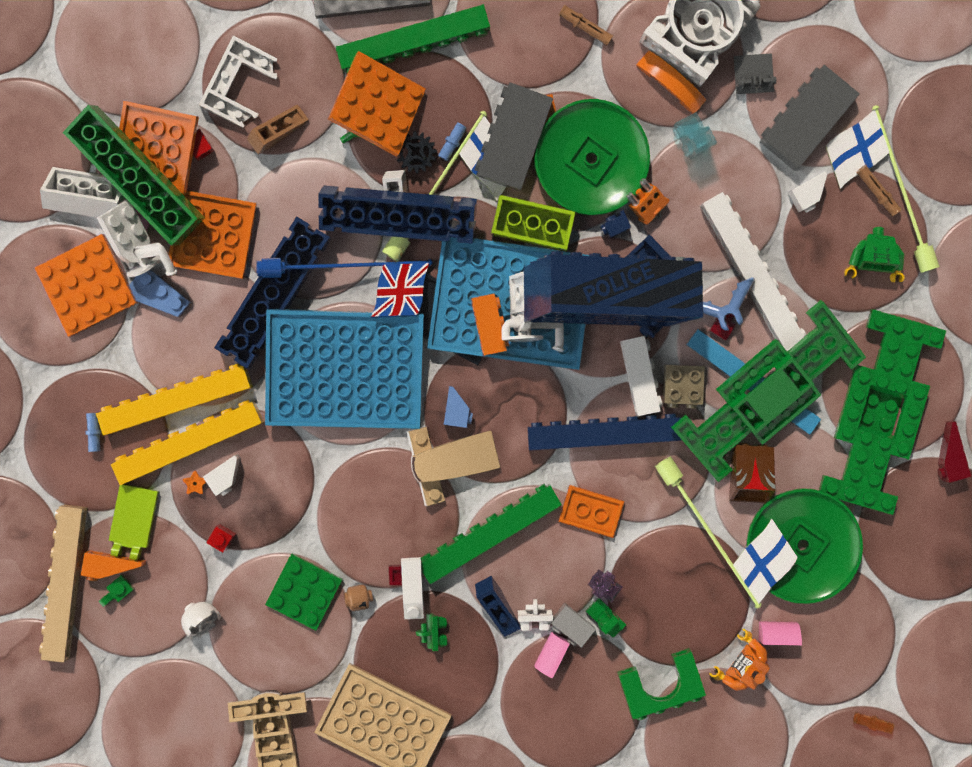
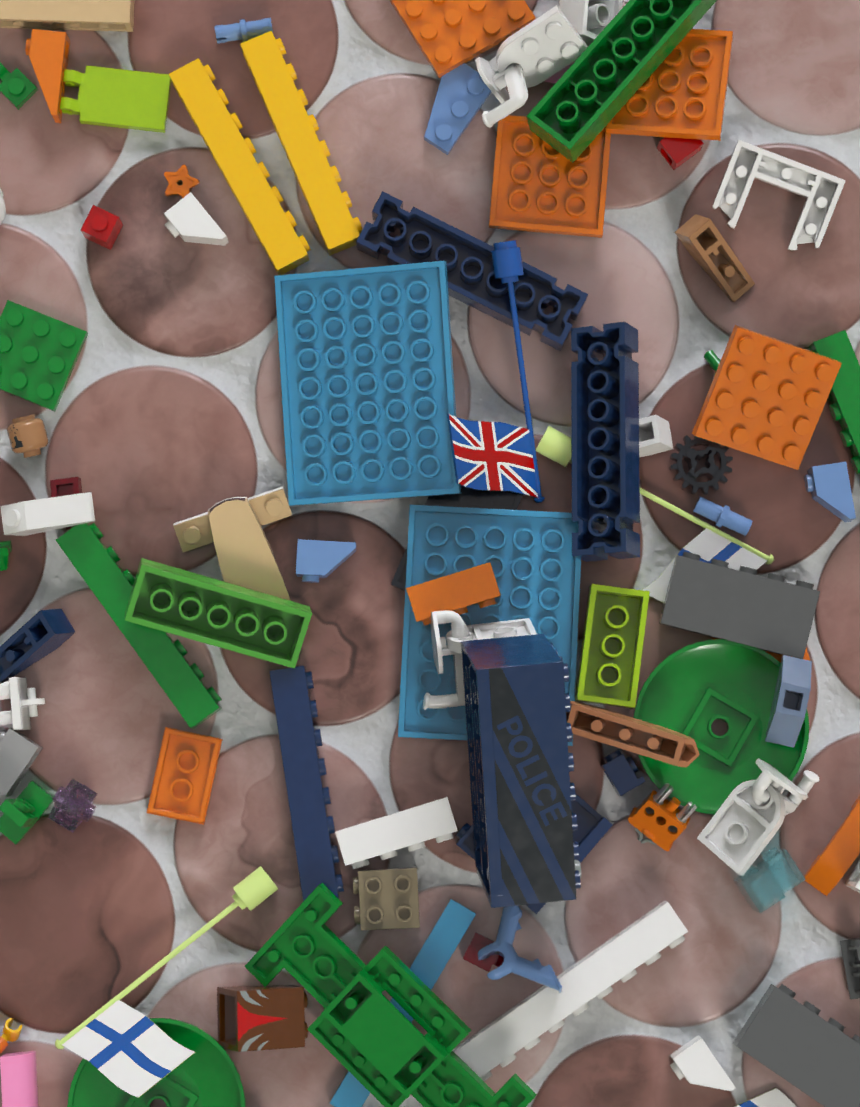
camera: 85 degrees right, 5 degrees down
none -> bright green brick [125,558,312,669]
none -> nougat brick [566,701,700,768]
none -> white plate [697,759,819,876]
none -> sand blue slope [765,655,812,748]
none -> medium blue slope [804,461,856,522]

